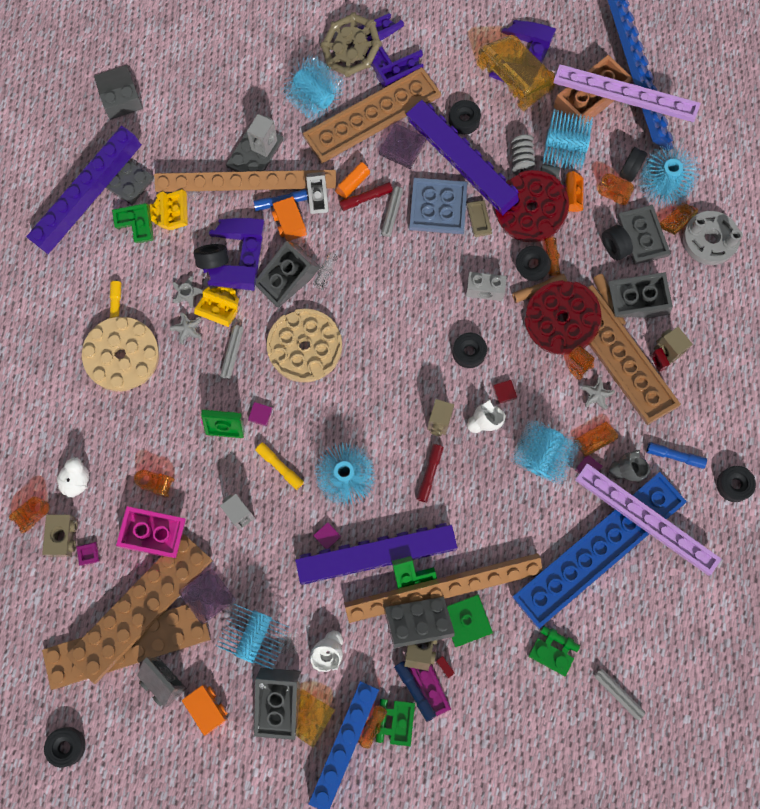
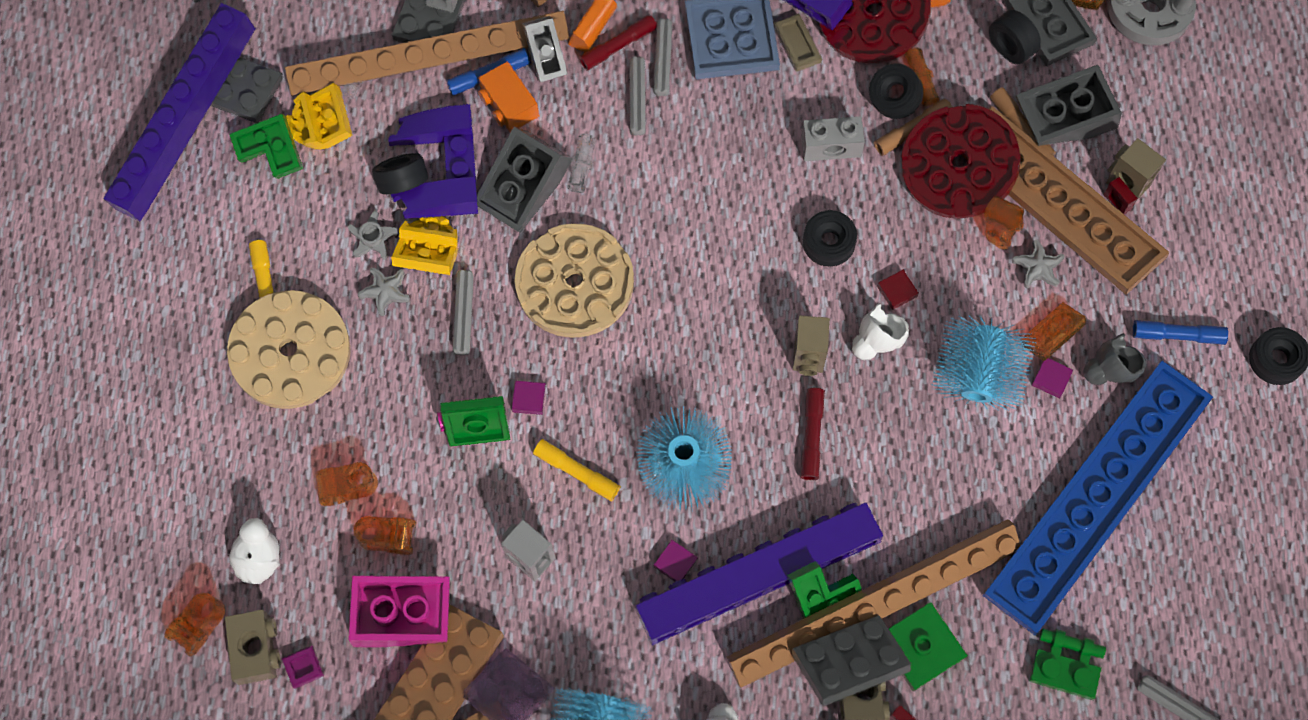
camera: 10 degrees left, 5 degrees down
lavender plate [575,464,721,576] -> none
none -> clear orange piece [315,462,378,506]
none -> light grey axle [630,56,646,135]

